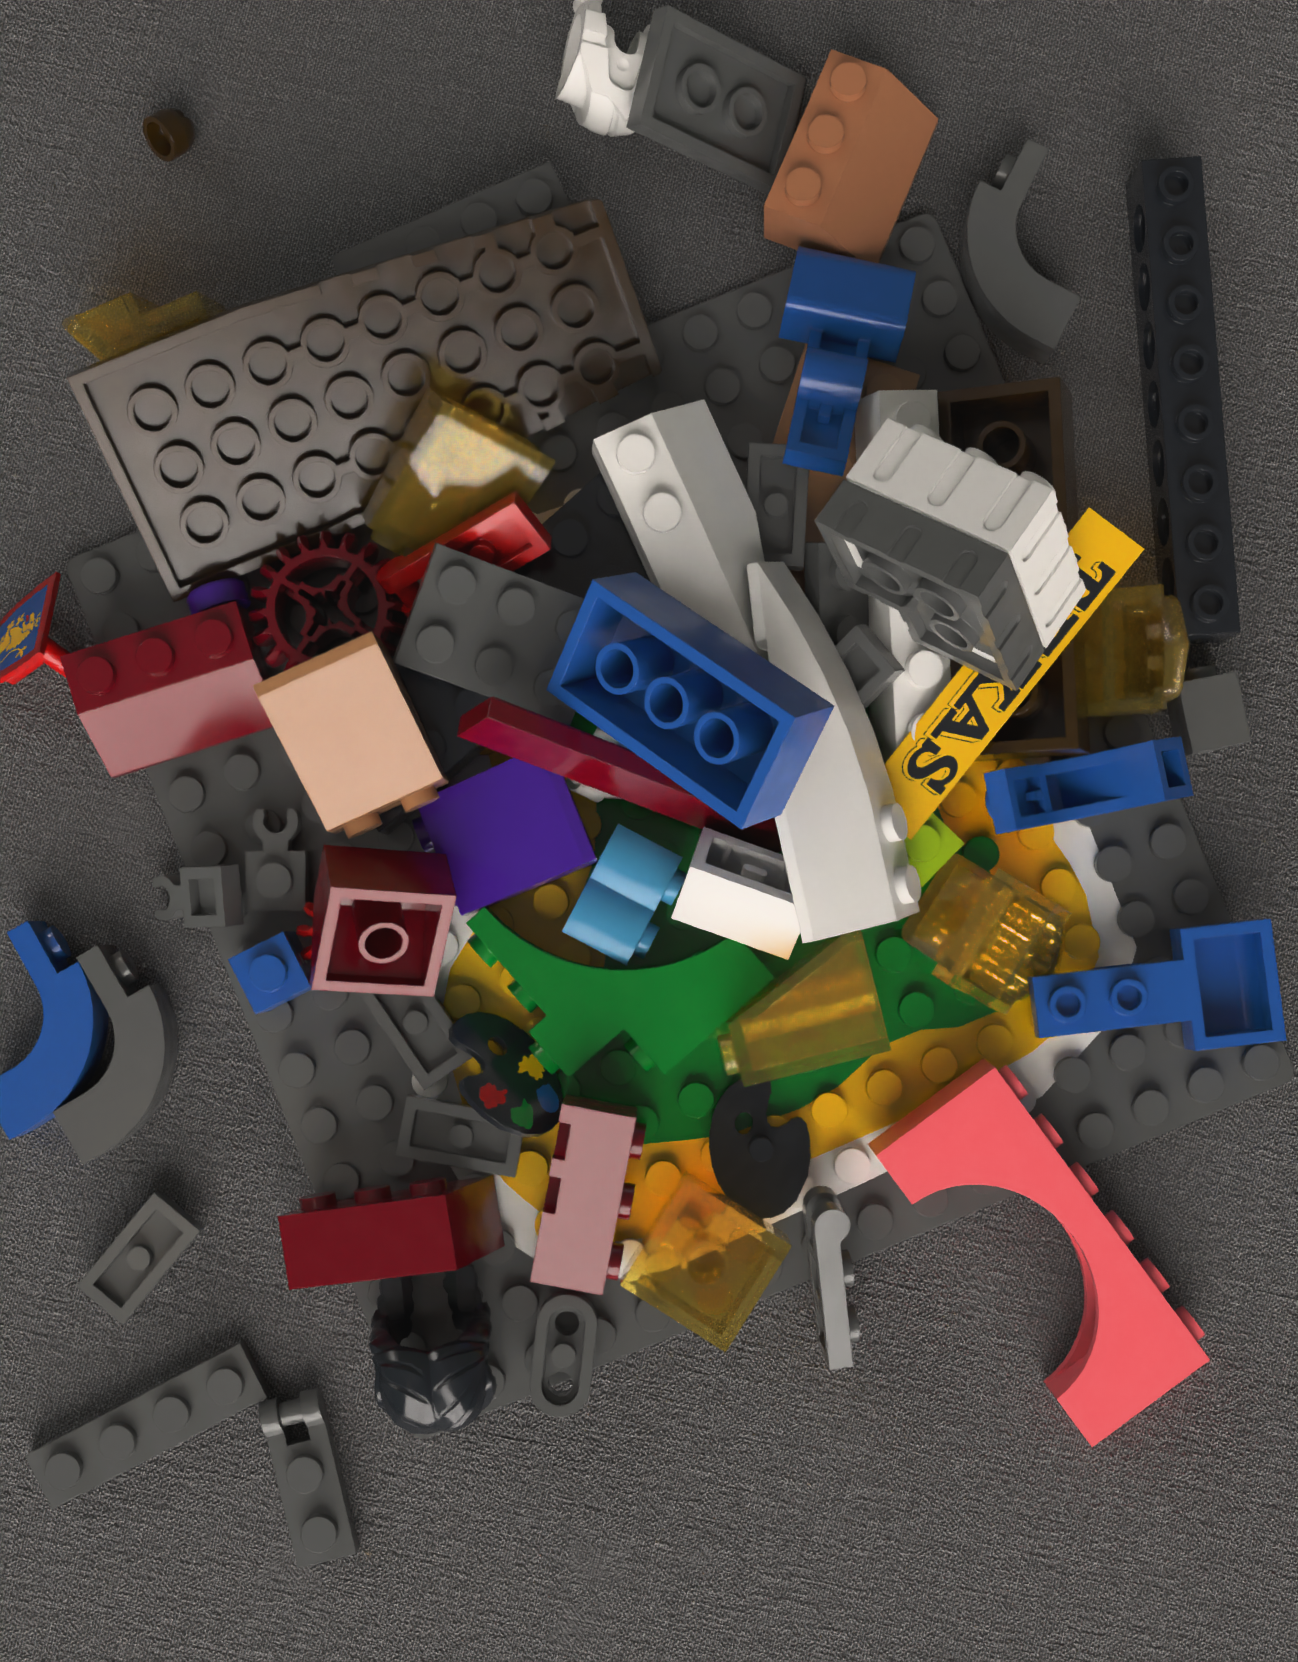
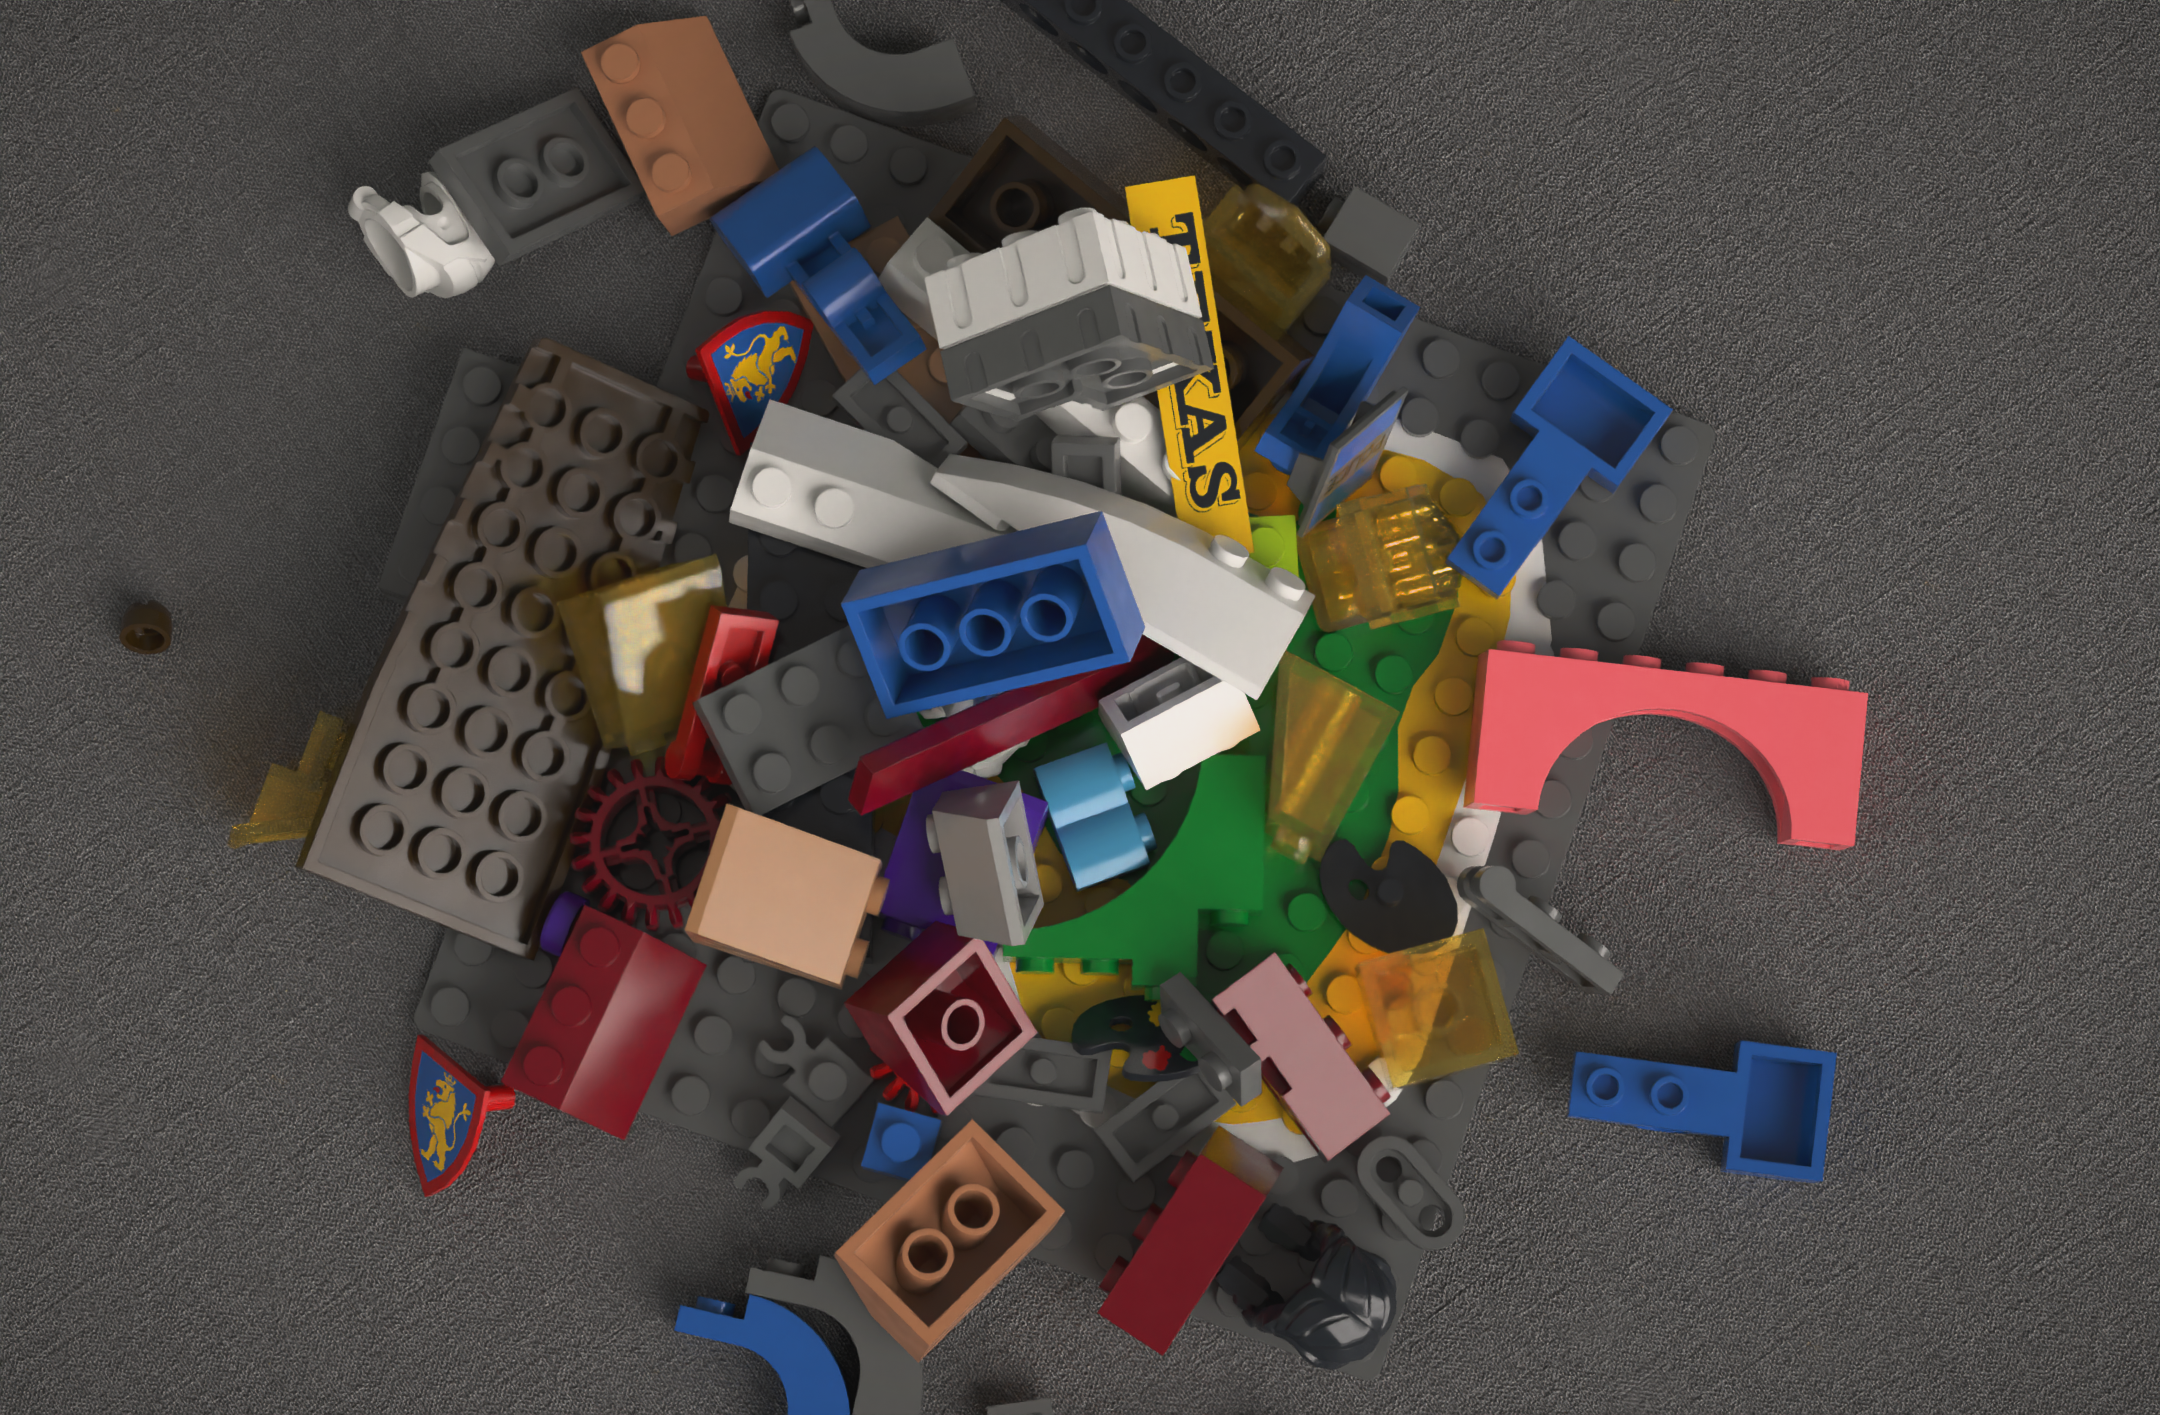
camera: 50 degrees left, 5 degrees down
none -> shield [686,310,813,456]
none -> nougat slope [834,1119,1065,1362]
none -> light grey slope [926,781,1044,946]
none -> dark grey plate [1158,972,1262,1107]
none -> dark grey piece [1287,386,1408,538]
none -> blue plate [1566,1040,1837,1183]

